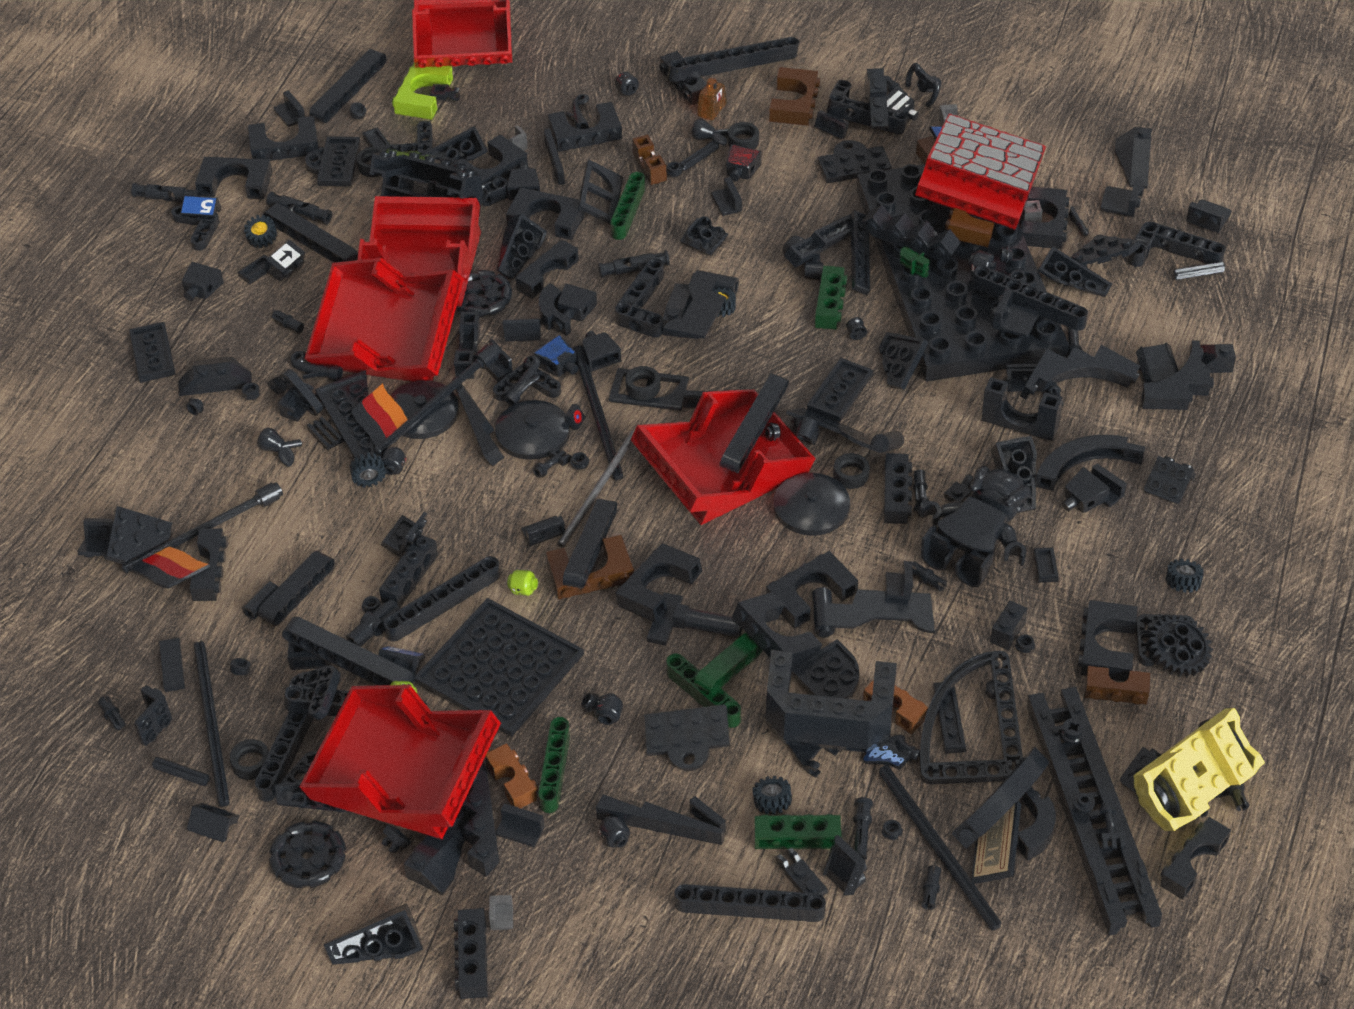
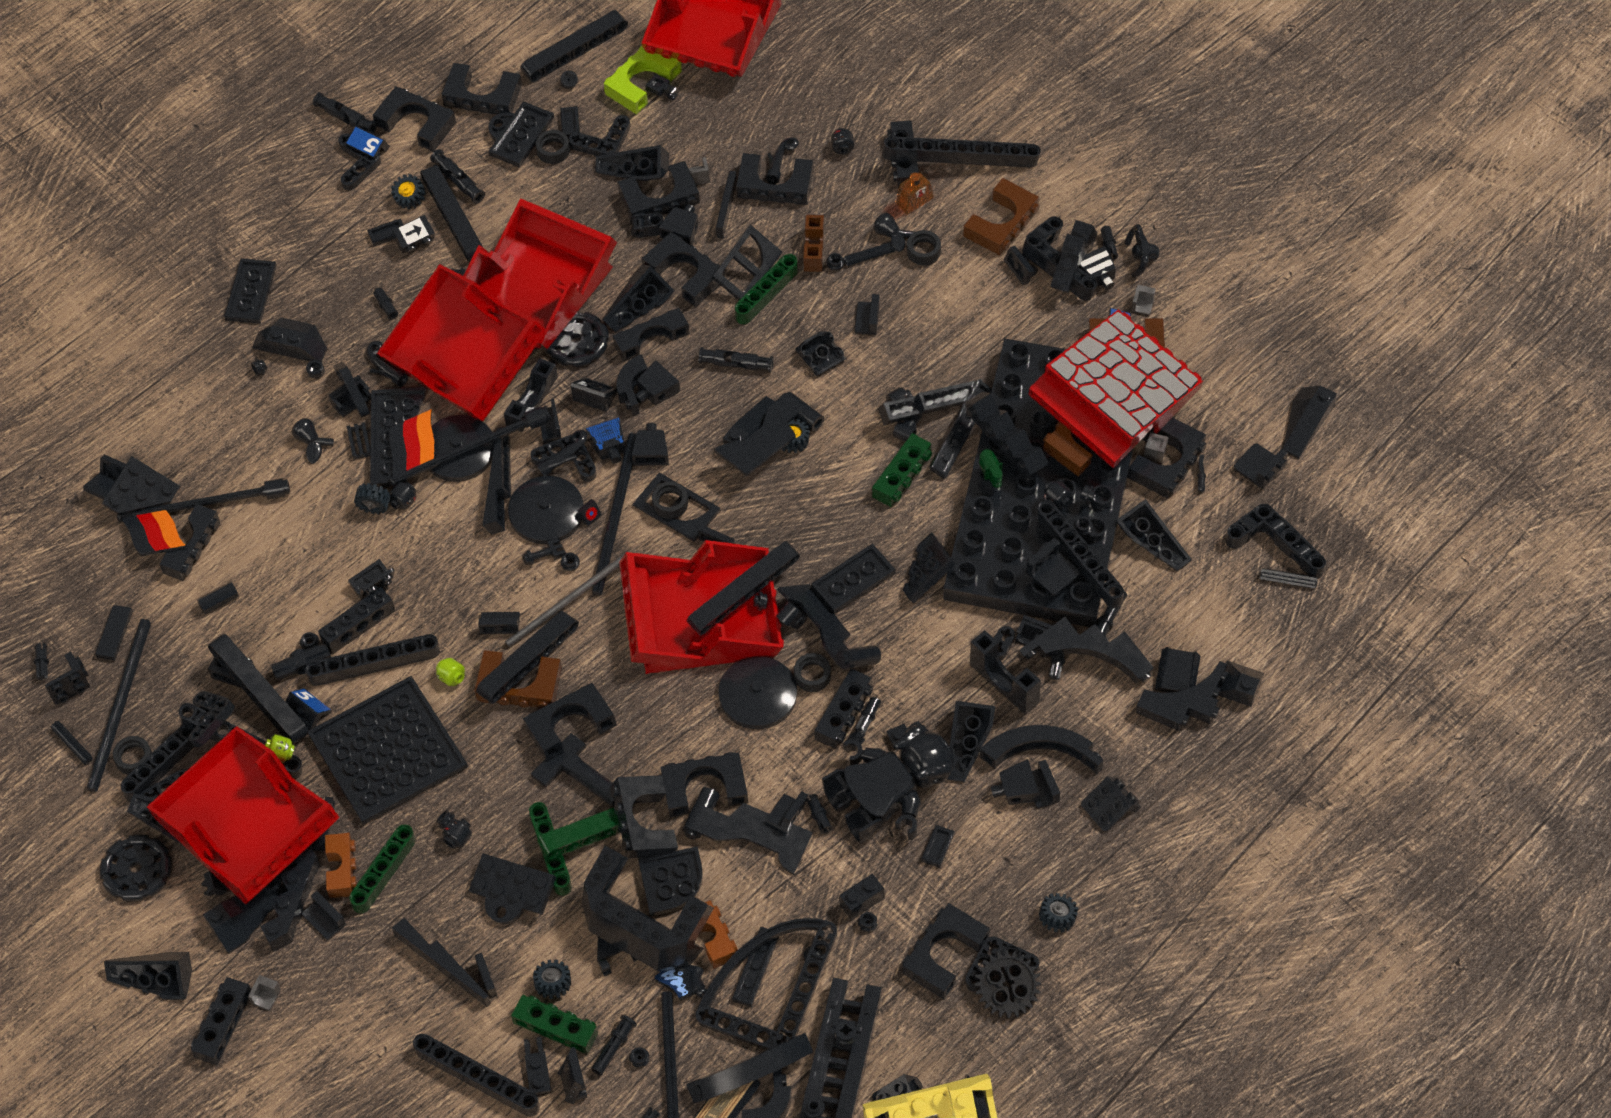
camera: 25 degrees right, 10 degrees up
black torso [182,262,224,301] -> none
black panel [187,802,239,842] -> none
black tile [230,658,251,675] -> none
black beam [258,550,335,626] -> none
black panel [274,90,305,127] -> none
black wedge [369,149,483,217] -> none
black head [599,816,631,848] -> none
black beam [615,258,664,338] -> none
black torso [726,144,762,182] -> none
black plate [818,140,892,183] -> none
black wheel [846,317,867,340] -> none
black plate [1071,234,1140,267] -> none
reddish brown arch [1085,666,1150,705] -> none
black bracket [1186,199,1232,233] -> none

